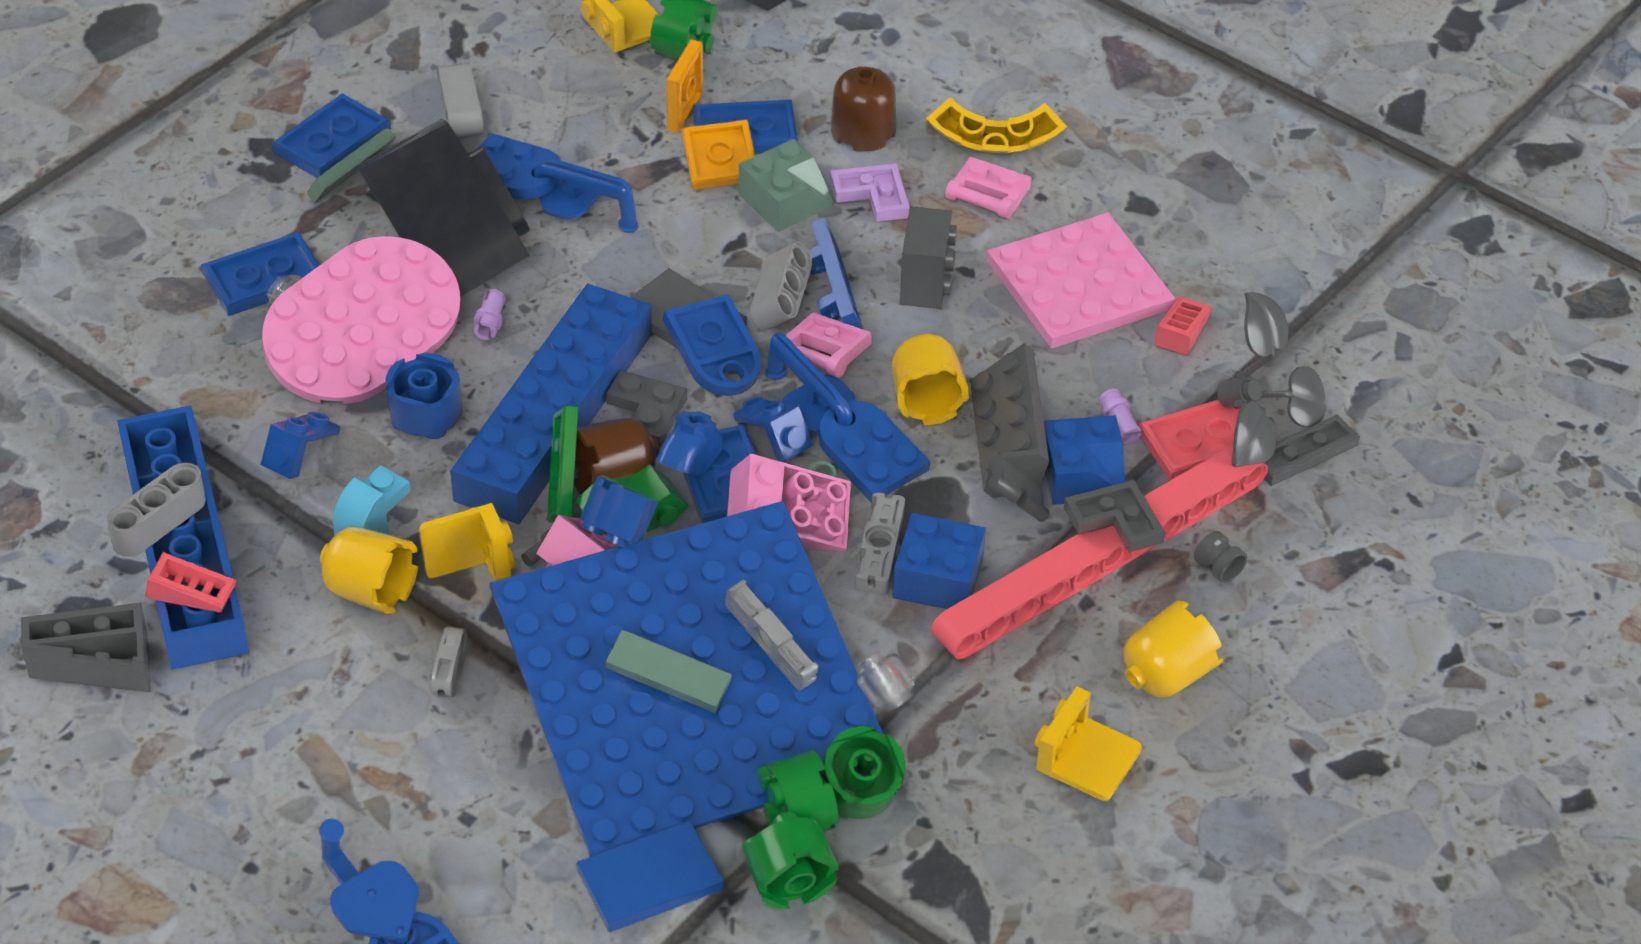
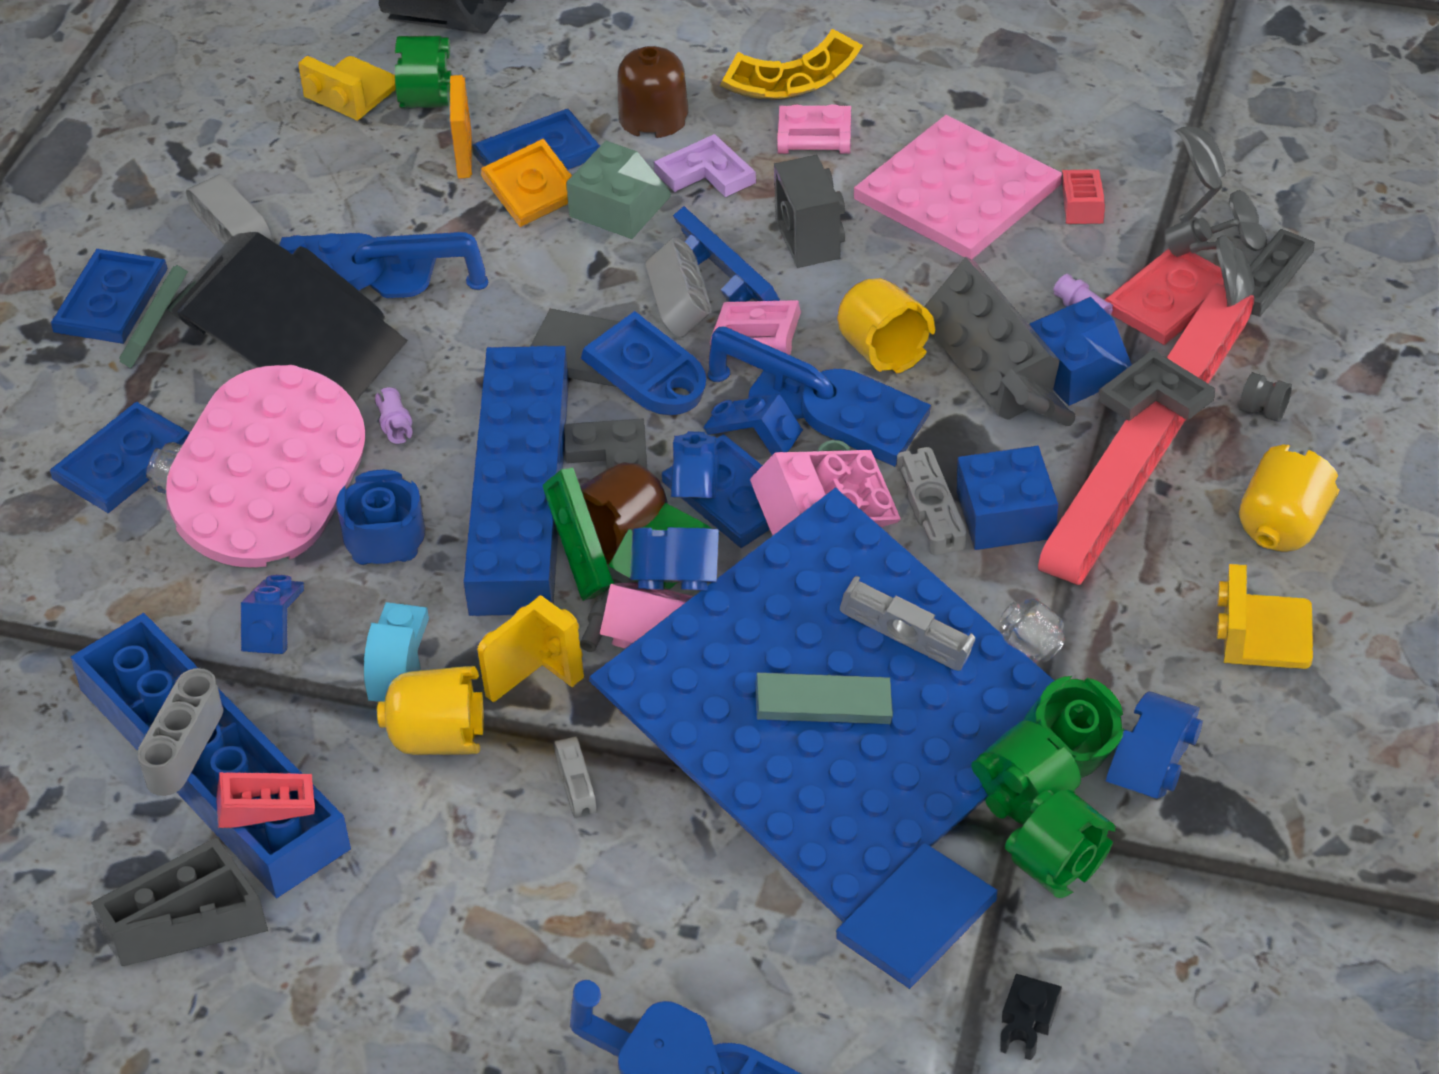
camera: 20 degrees left, 0 degrees up
none -> blue brick [1105,691,1203,799]

